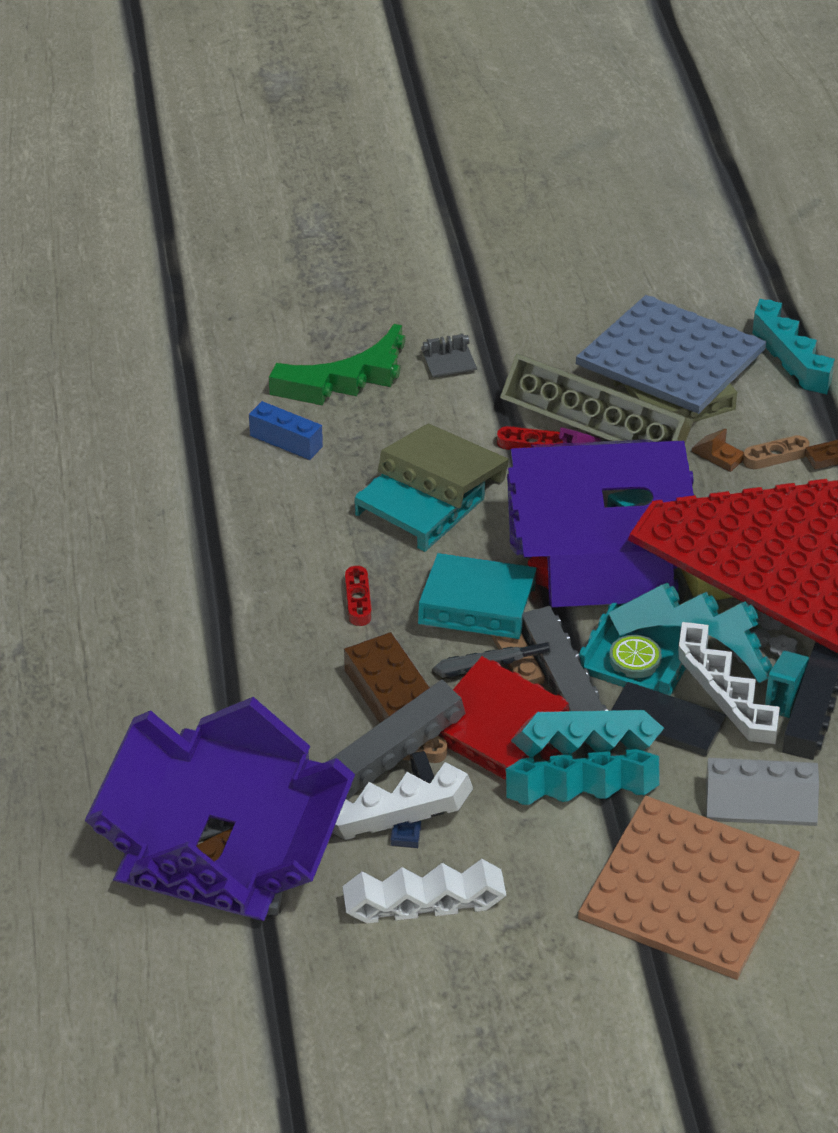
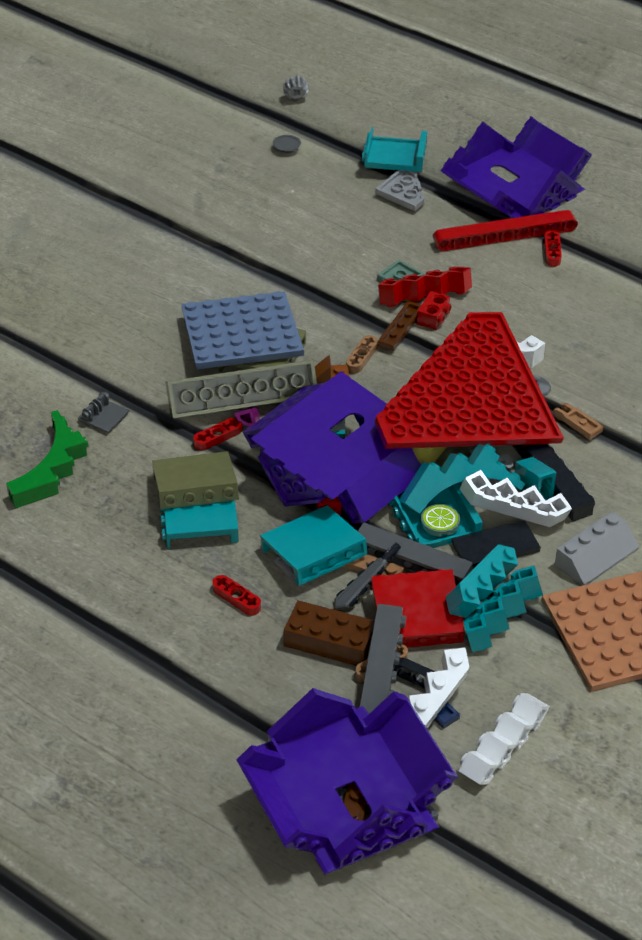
camera: 45 degrees left, 0 degrees up
blue brick [249,401,323,460] -> none
teal brick [752,299,835,394] -> none

